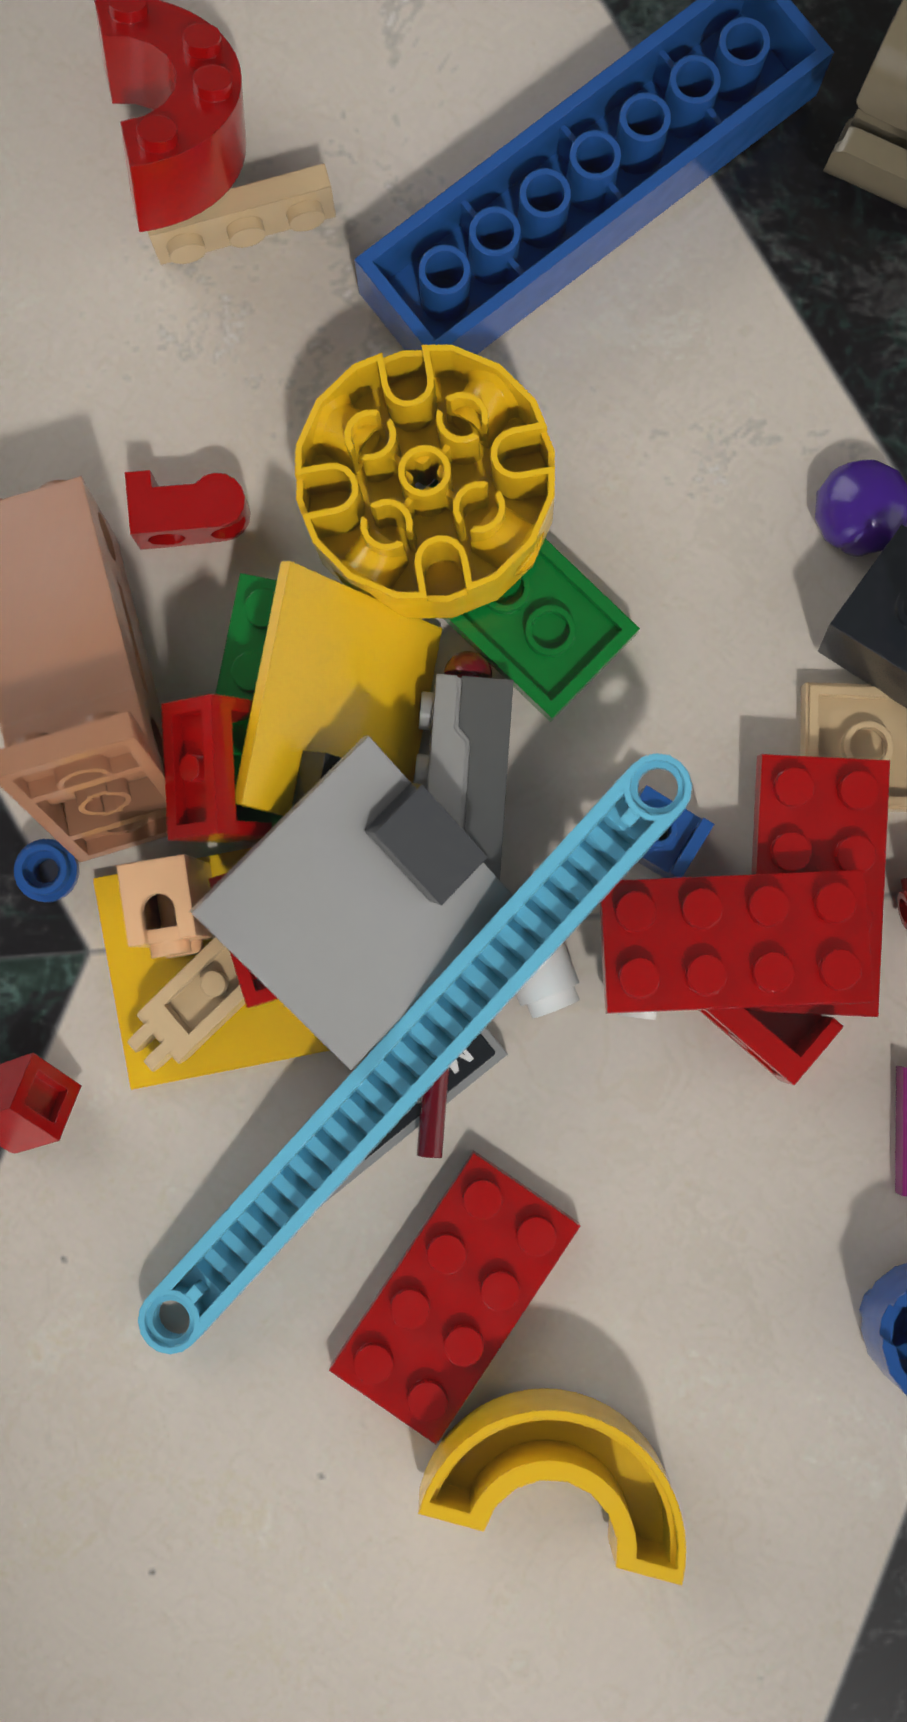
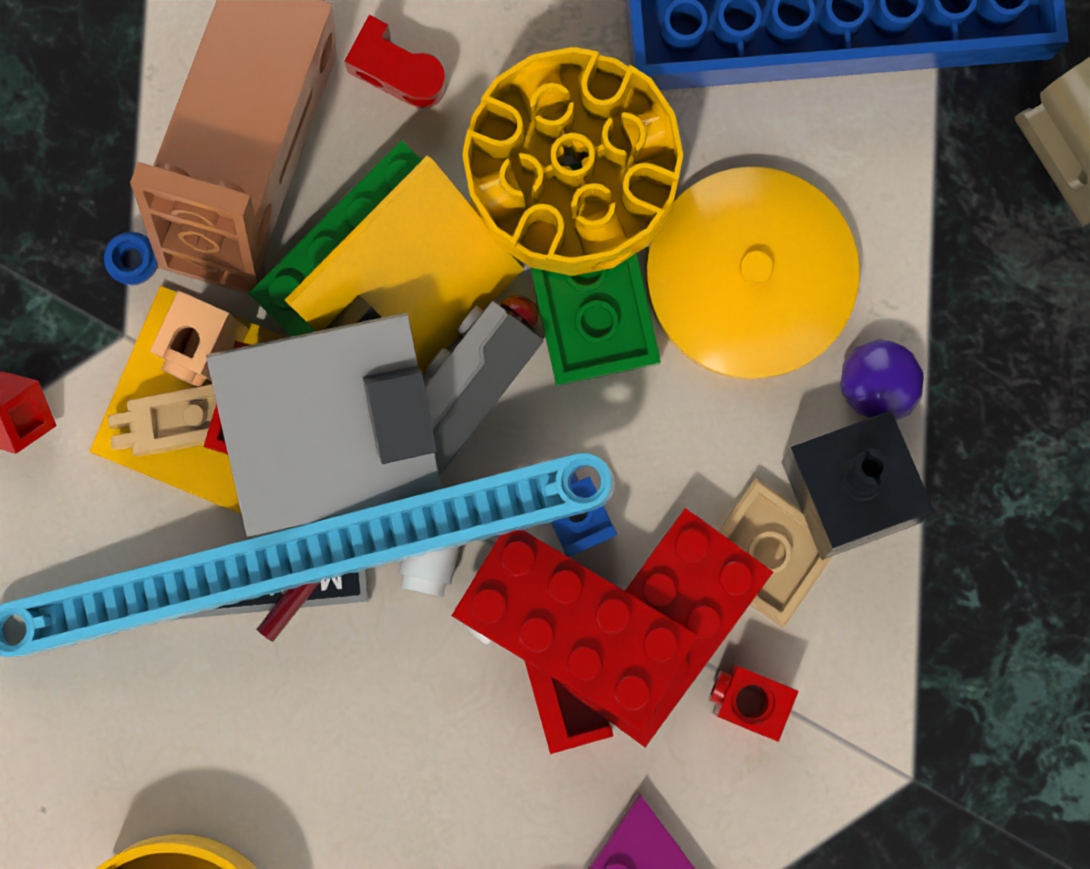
camera: 30 degrees right, 0 degrees up
red panel [162,694,272,843] -> none
red plate [329,1150,581,1445] -> none
none -> yellow dish [646,167,860,380]

